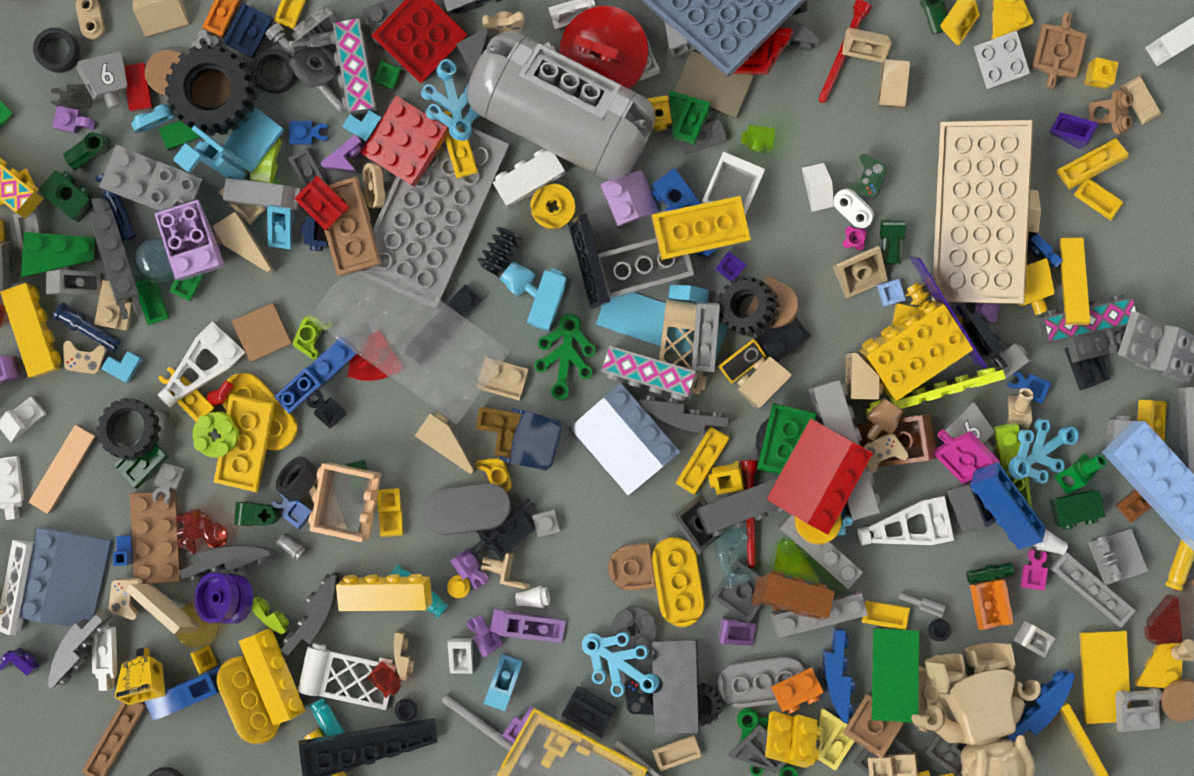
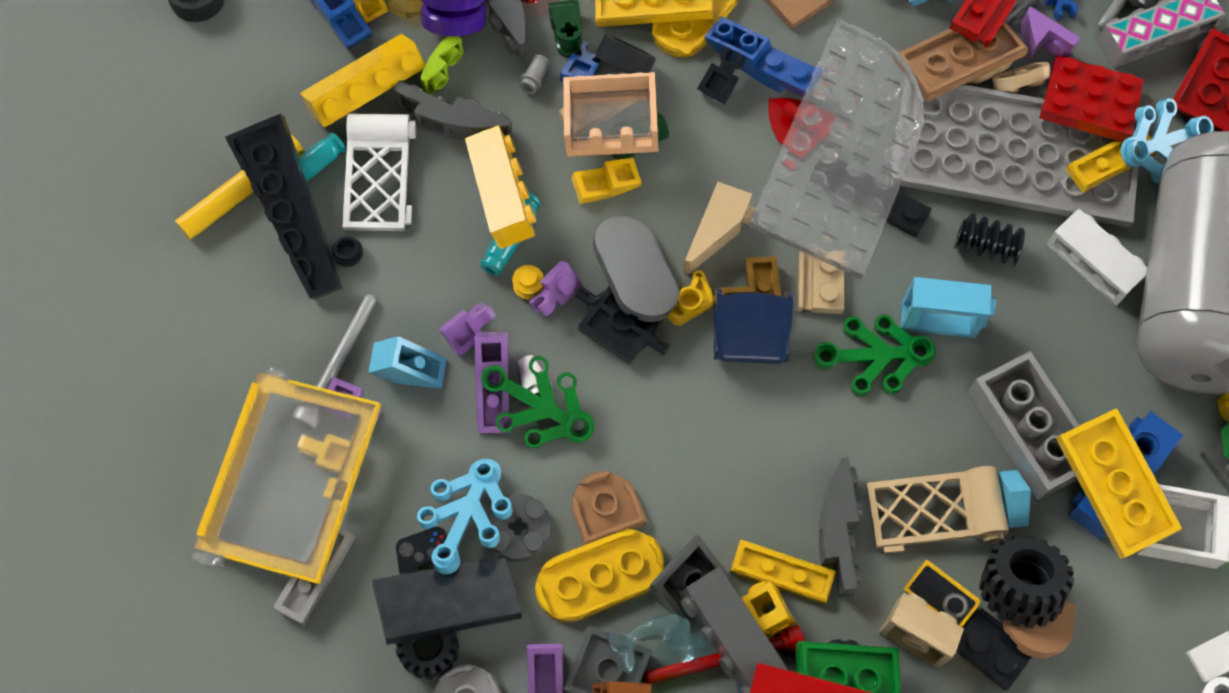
camera: 75 degrees right, 20 degrees down
yellow tile [216,656,280,744] -> none
lime piece [293,316,333,360] -> none
dark blue bracket [301,217,329,251] -> none
medium azure piece [342,110,382,142] -> none
clear red bracket [366,660,402,698] -> none
green tile [372,60,402,91] -> none
tan slope [394,630,414,681] -> none
white slope [448,638,473,674] -> none
tan bracket [481,553,530,589] -> none
medium azure piece [500,261,538,298] -> none
yellow plate [530,184,575,229] -> none
light grey plate [532,509,560,537] -> none
black plate [561,685,617,737] -> none
black tile [568,213,610,310] -> none
slope [569,383,680,495] -> none
medium azure window [596,293,728,363] -> none
lavender slope [601,170,659,228] -> none
brick [601,346,698,401] -> none
tan tile [652,735,702,772] -> none
light grey plate [691,302,720,372] -> none
dark purple plate [714,251,746,281] -> none
none -> green plant [481,355,595,448]

